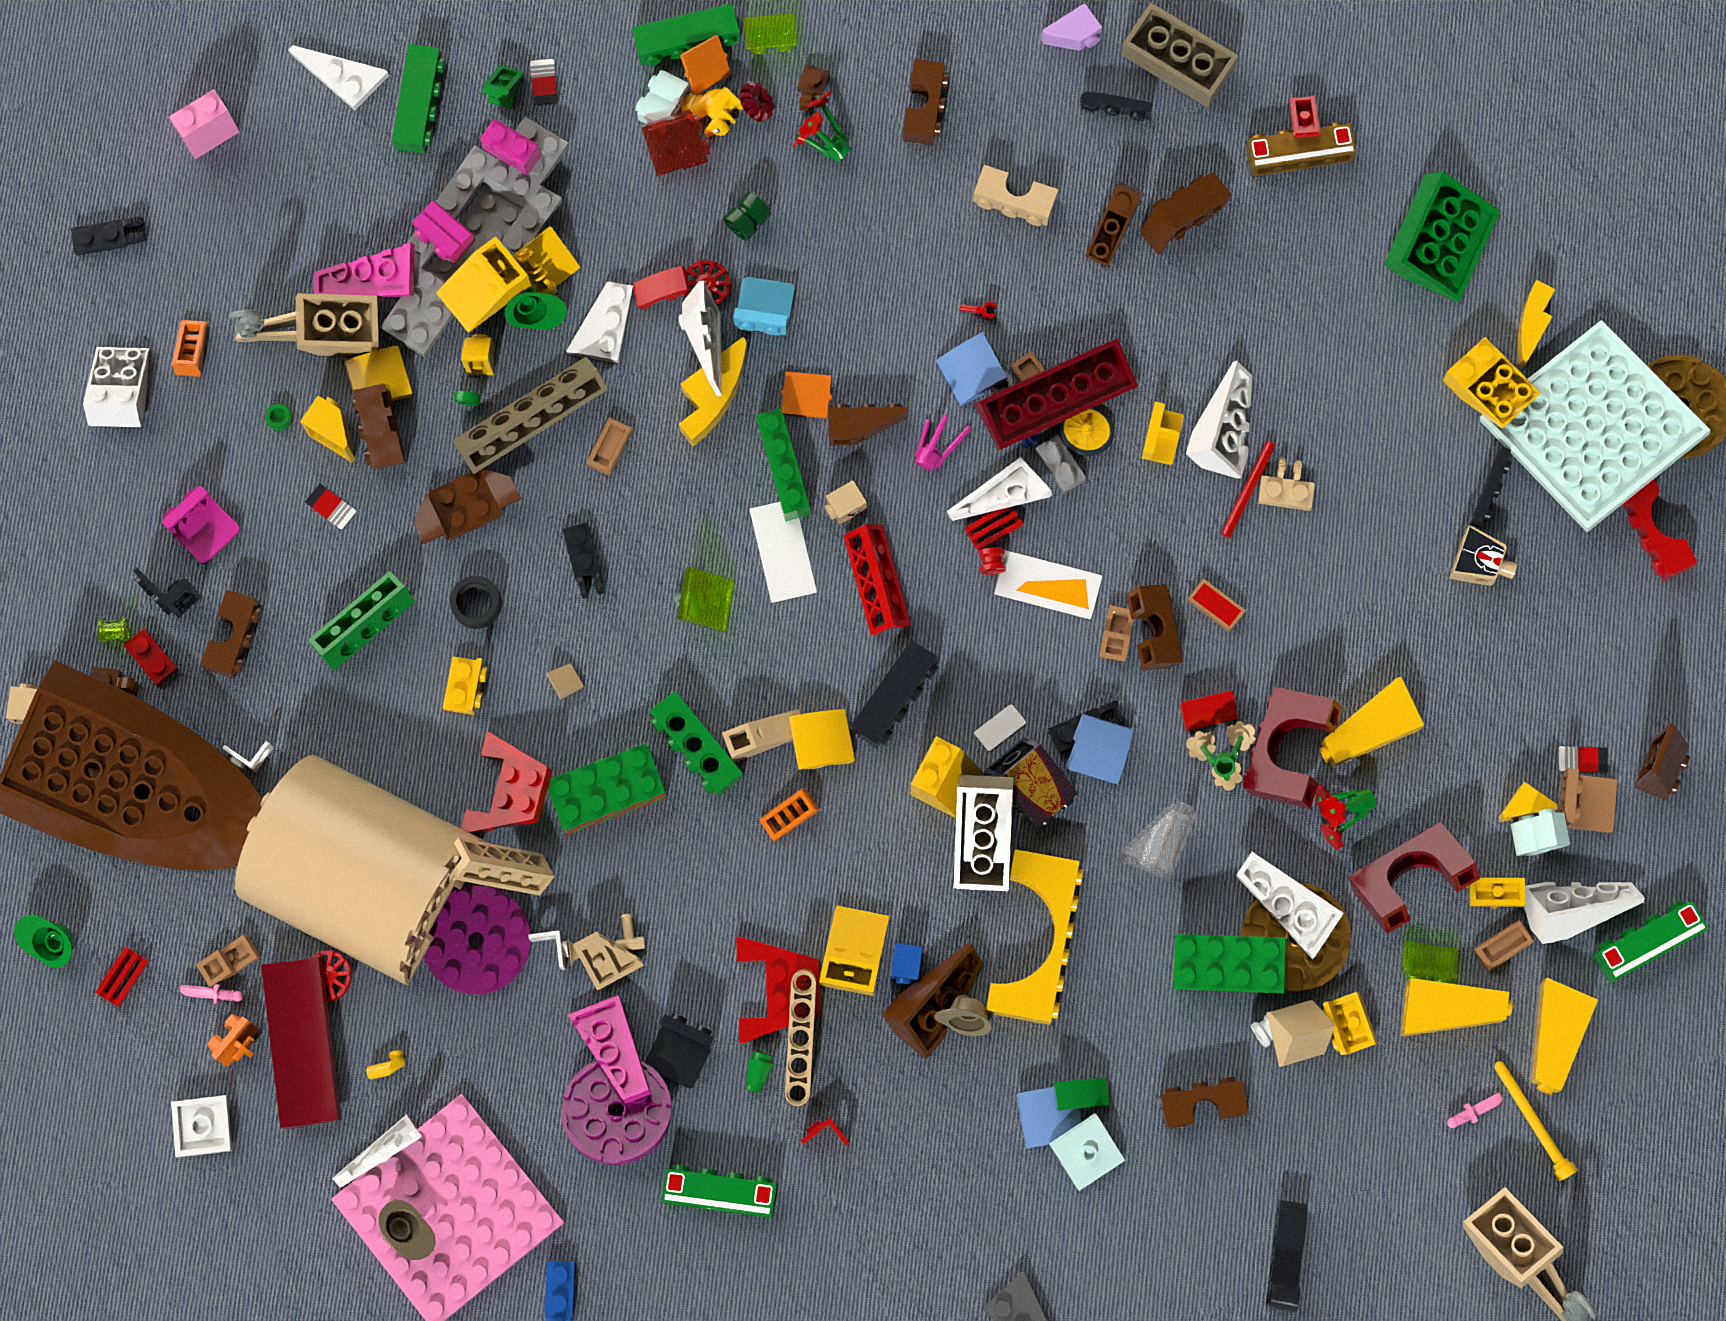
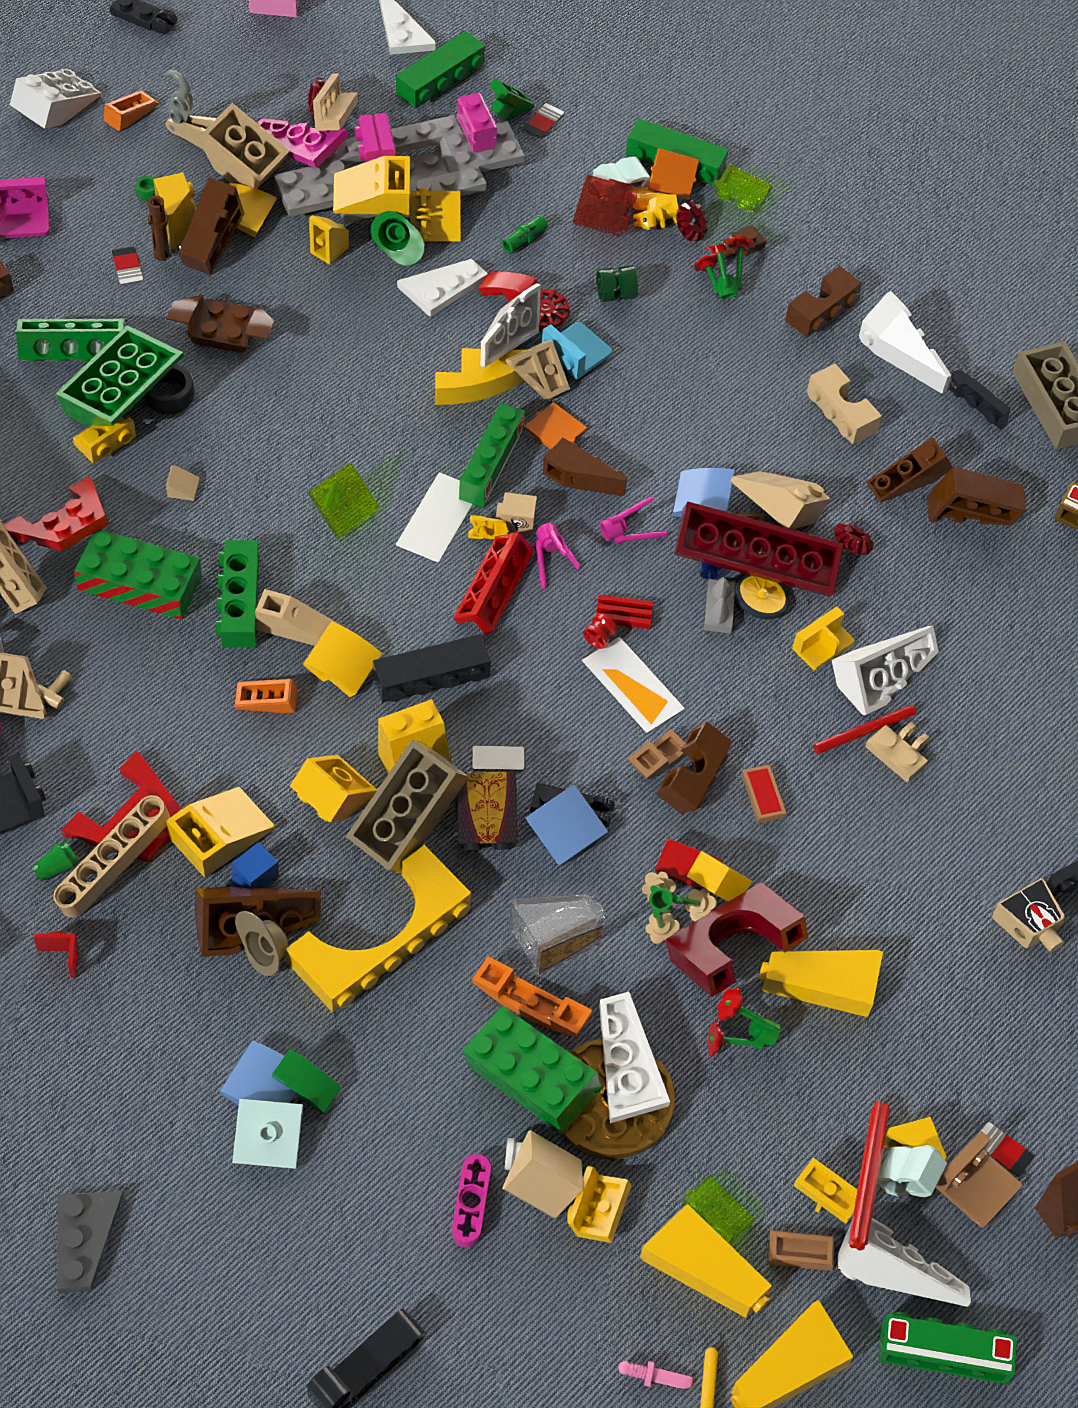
camera: 30 degrees right, 20 degrees down
dark tan brick [452,357,608,474] -> none
green tile [454,391,481,406] -> none
black hinge [562,522,604,599] -> none
medium nougat tile [586,417,633,476] -> none
white wing [947,457,1052,521] -> none
red hand [959,302,997,320] -> none
lavender slope [1041,3,1102,51] -> none
reddish brown arch [1159,1077,1249,1130] -> none
arch [1348,822,1480,934] -> none
none -> green slope [56,325,184,426]
none -> reddish brown pin [147,196,170,261]
none -> yellow slope [290,755,377,822]
none -> dark red gear [307,77,325,117]
none -> tan fence [313,74,358,131]
none -> dark pink beam [452,1154,491,1247]
none -> yellow piece [468,515,509,539]
none -> orange slope [472,956,593,1037]
none -> green pin [501,215,548,254]
none -> tan wing [506,340,570,399]
none -> dark pink plant [534,523,581,590]
none -> yellow slope [687,851,752,901]
none -> tan slope [730,471,831,529]
none -> dark red gear [834,522,874,555]
none -> red axle [848,1101,890,1251]
none -> white wedge [859,291,951,394]

